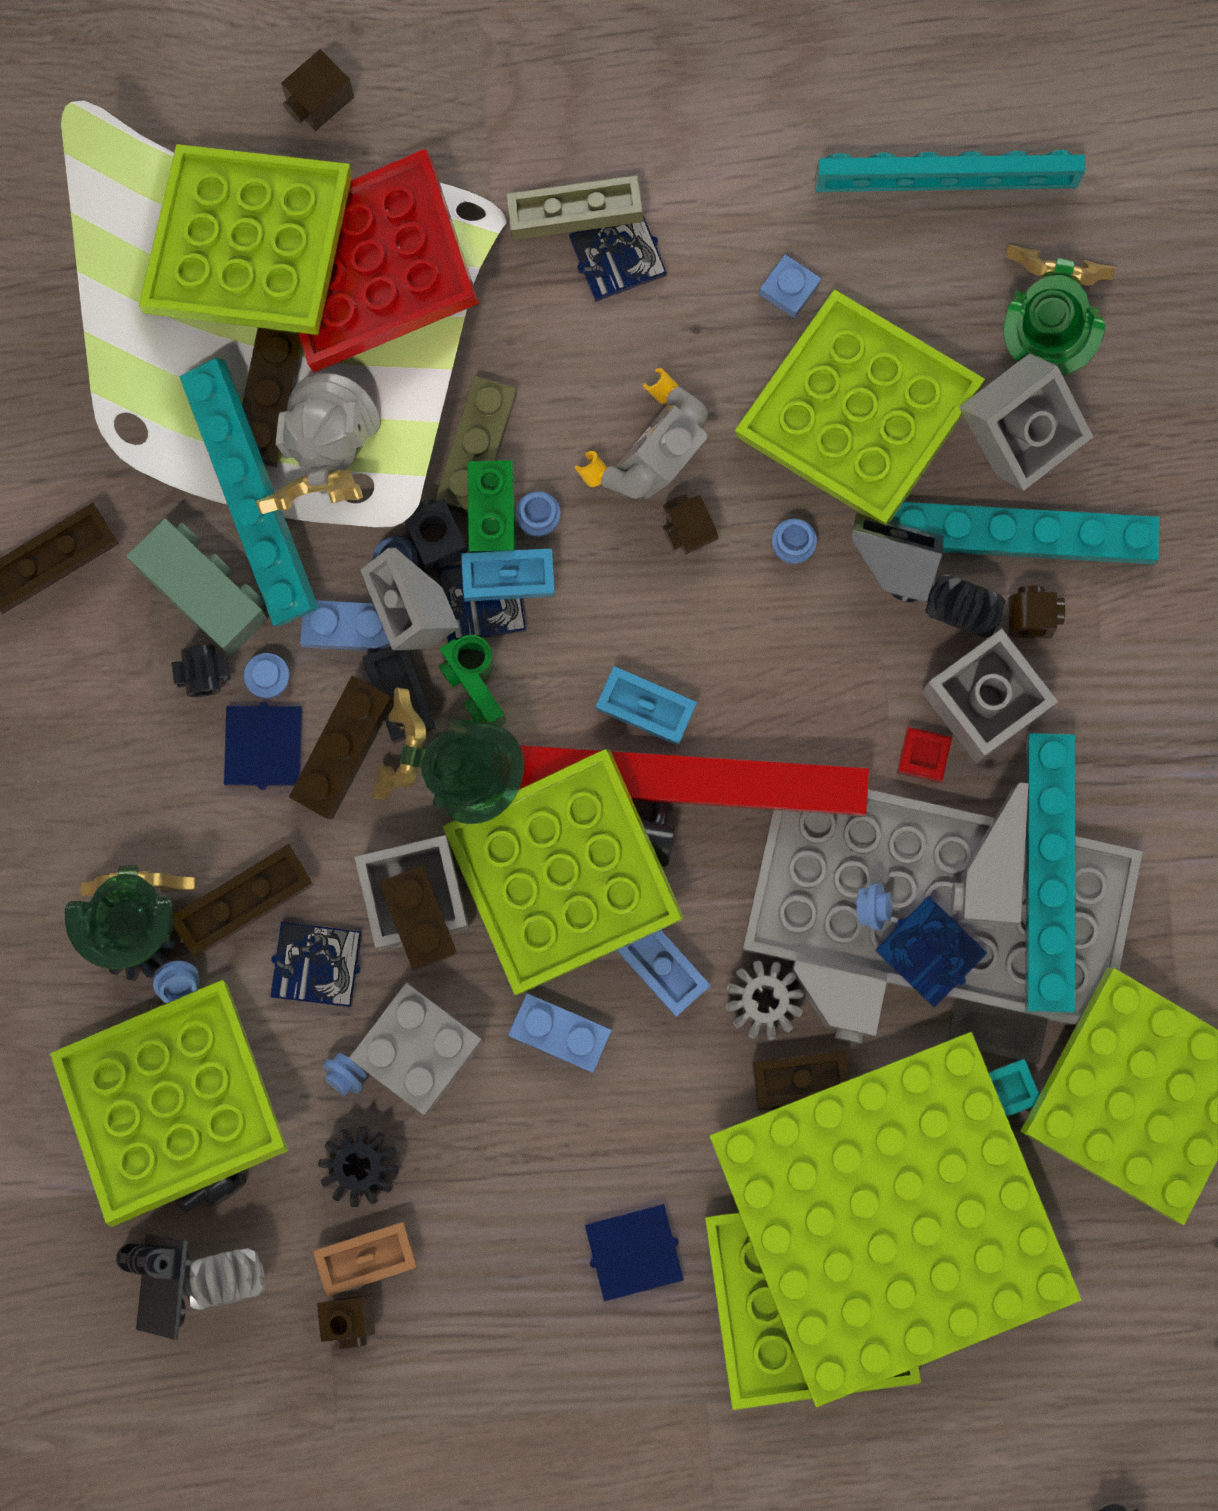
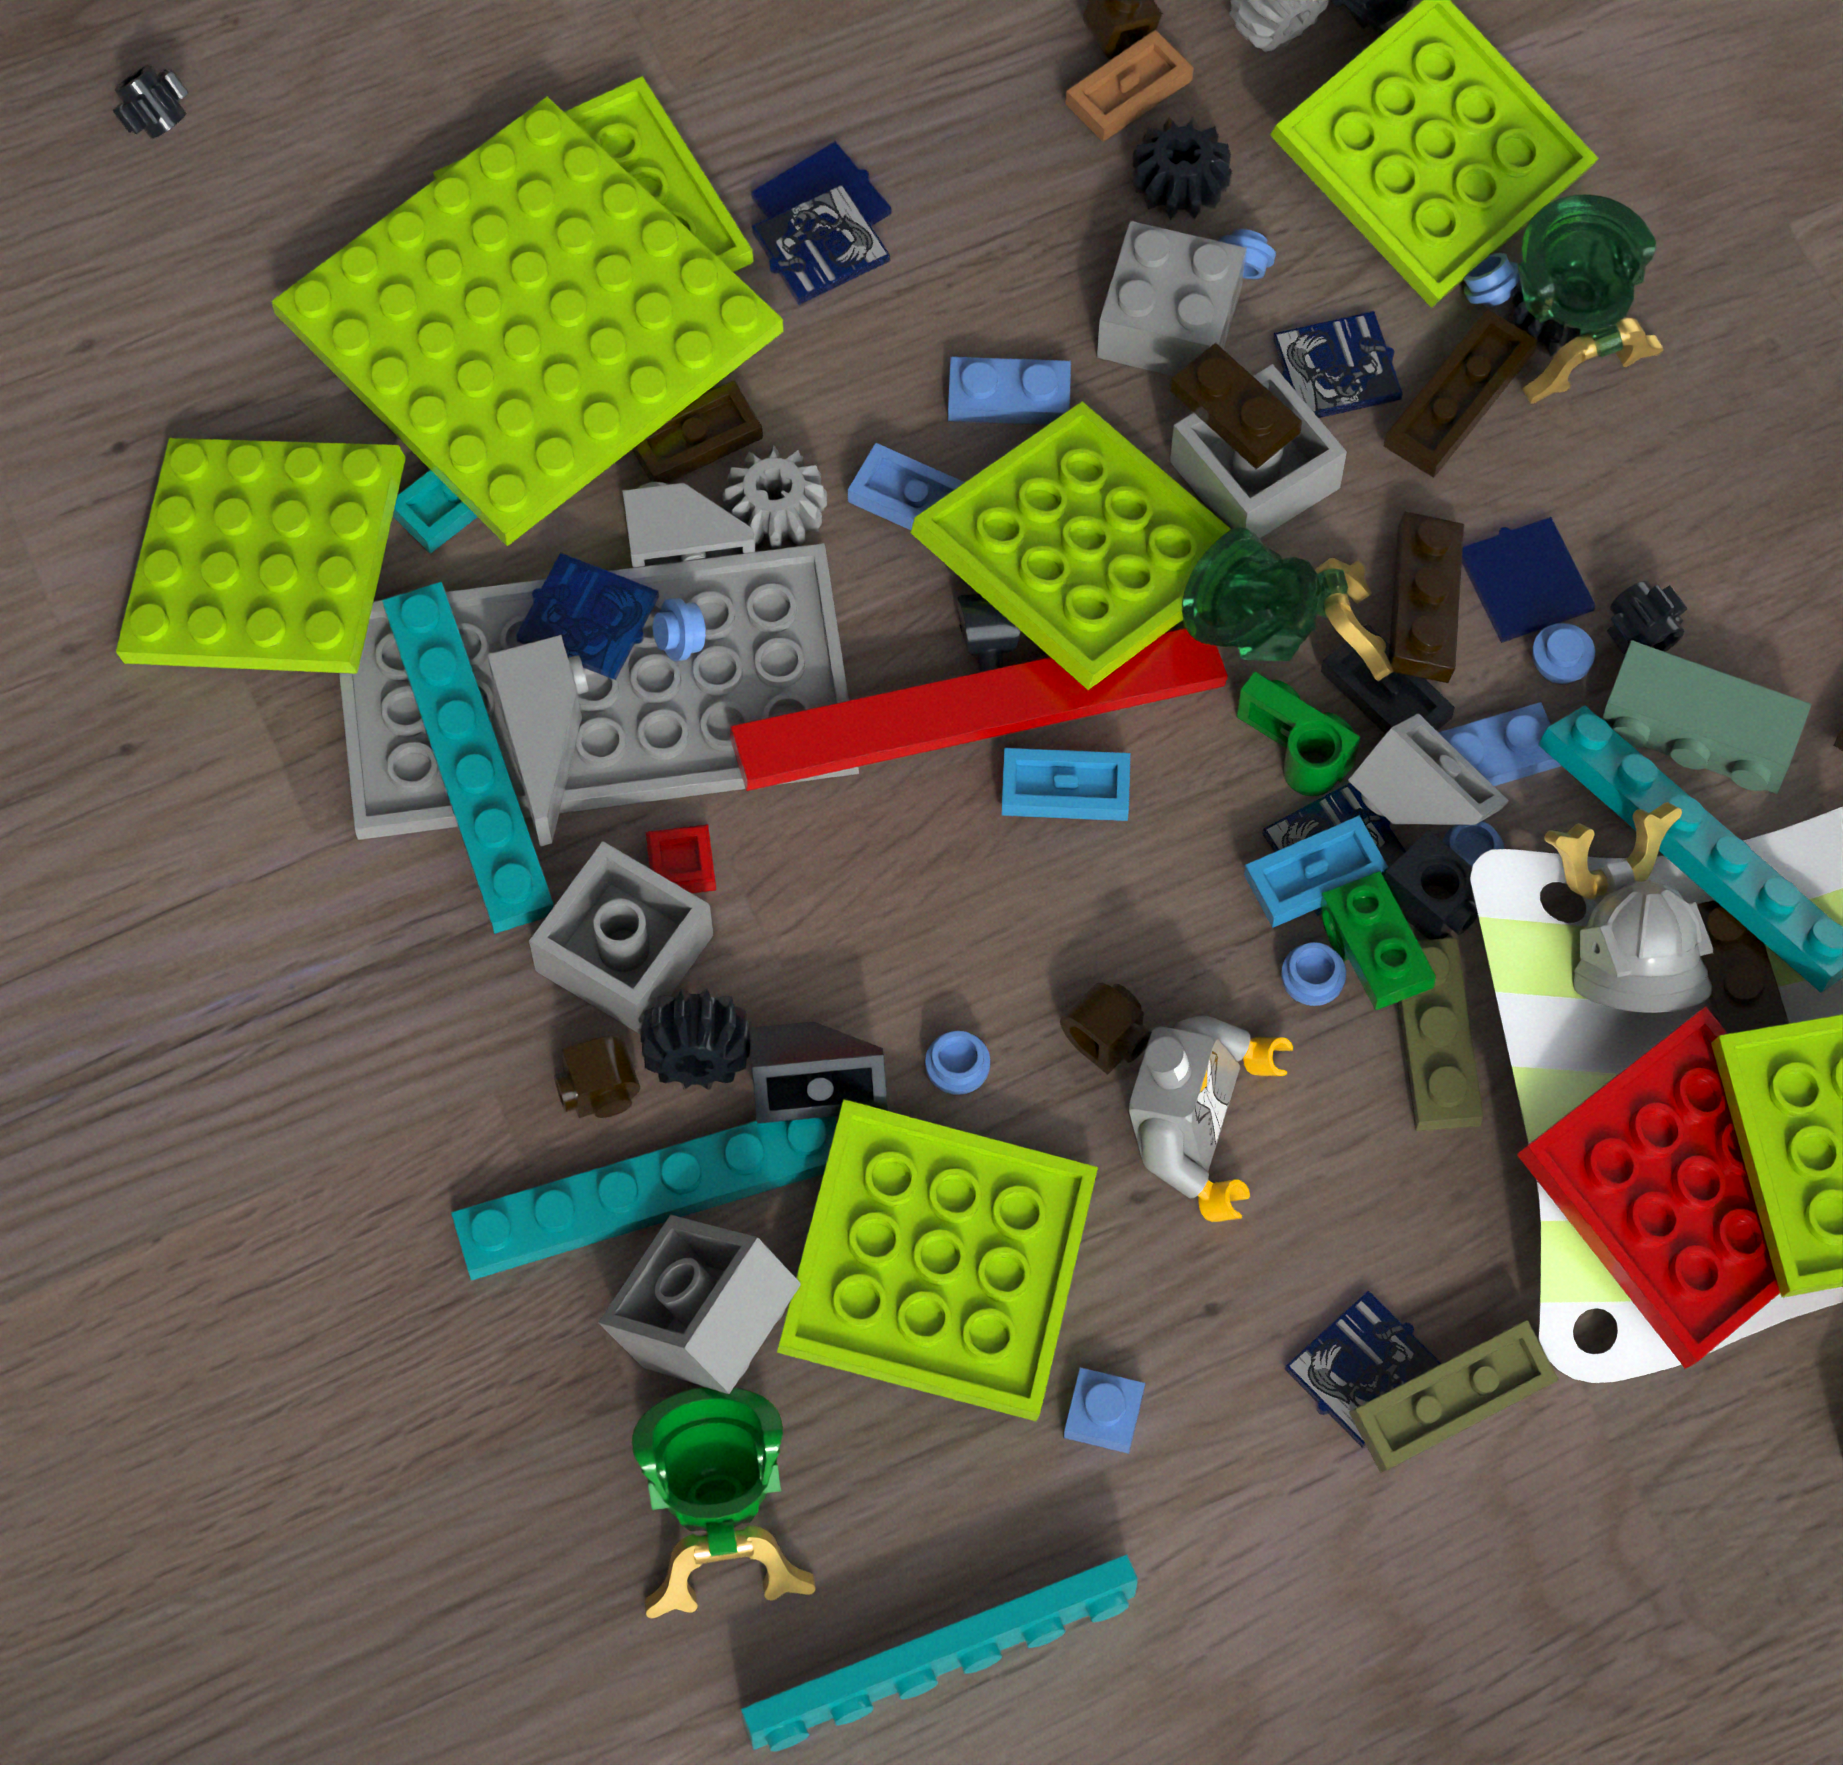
camera: 160 degrees right, 15 degrees down
clear smoke plate [945,998,1048,1064] -> none
none -> piece [752,183,890,305]

